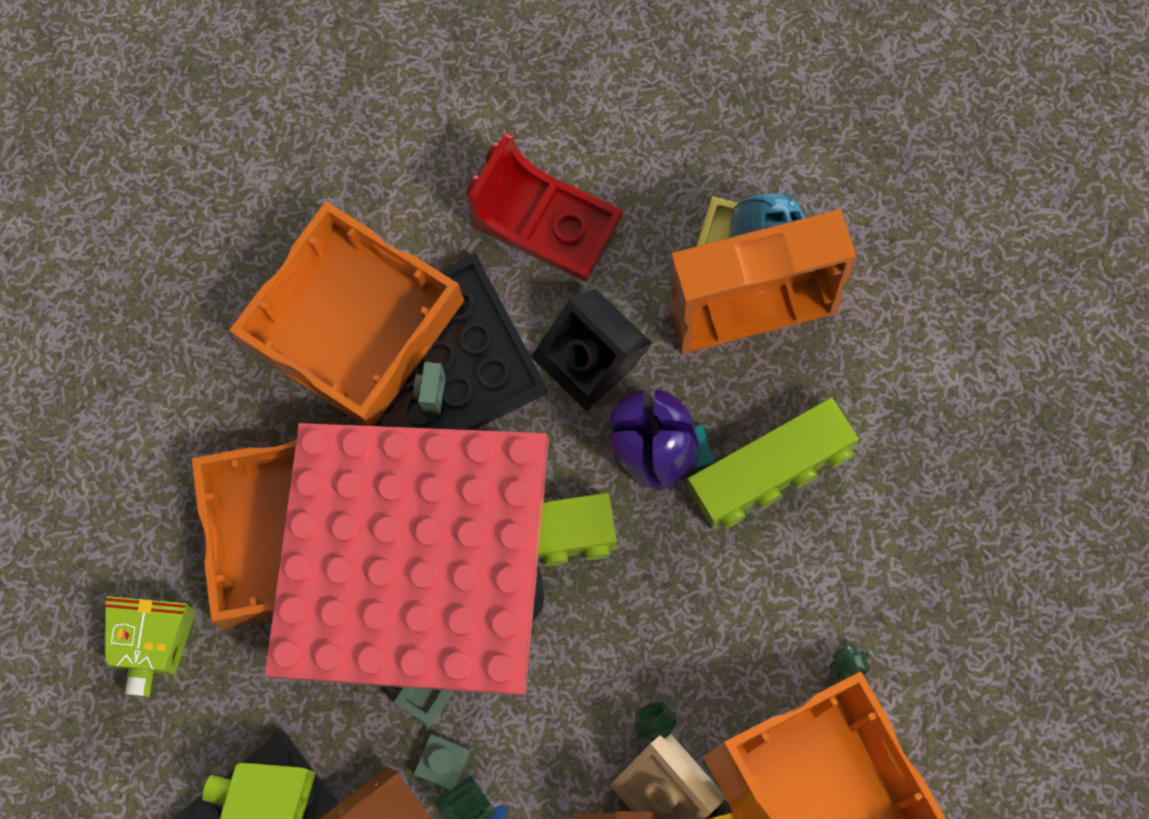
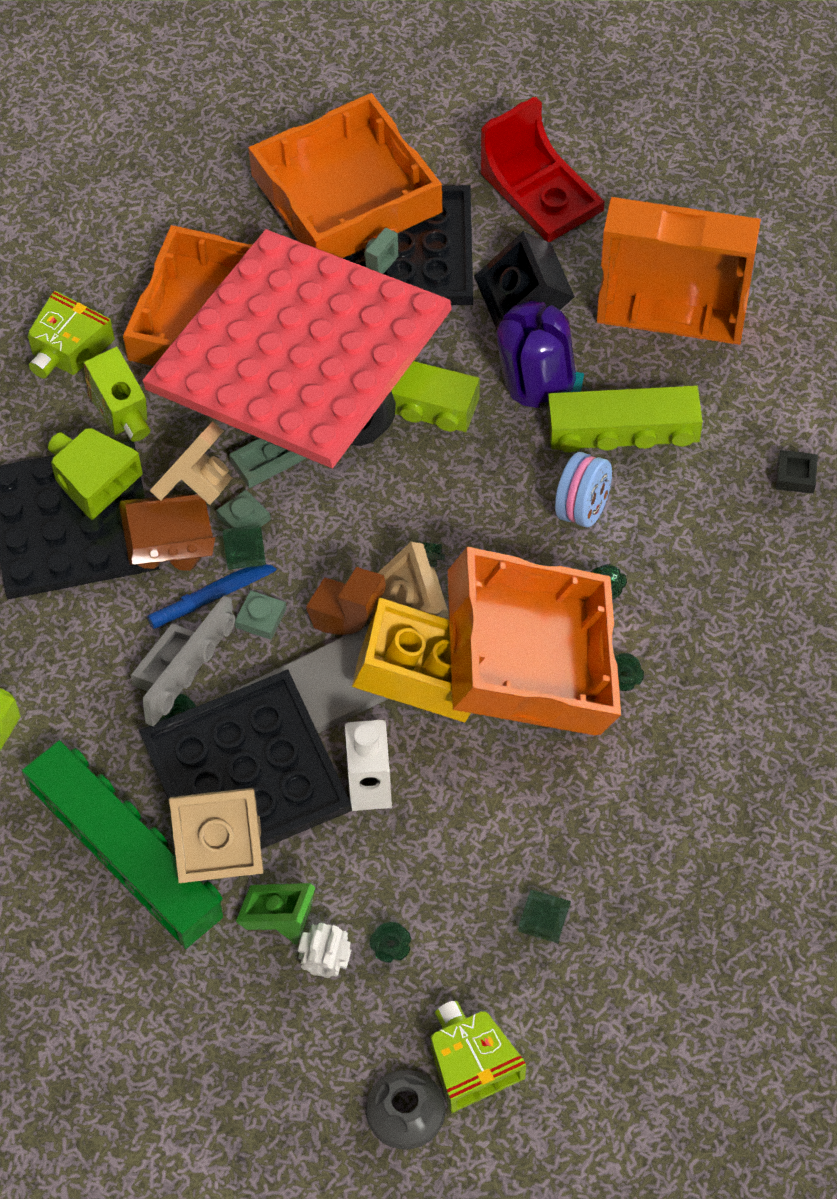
camera: 20 degrees right, 15 degrees down
none -> lime torso [84,346,151,442]
none -> tan bracket [150,421,232,505]
none -> light blue head [555,452,612,528]
none -> clear green plate [615,653,644,691]
none -> pearl dark grey plate [776,450,818,494]

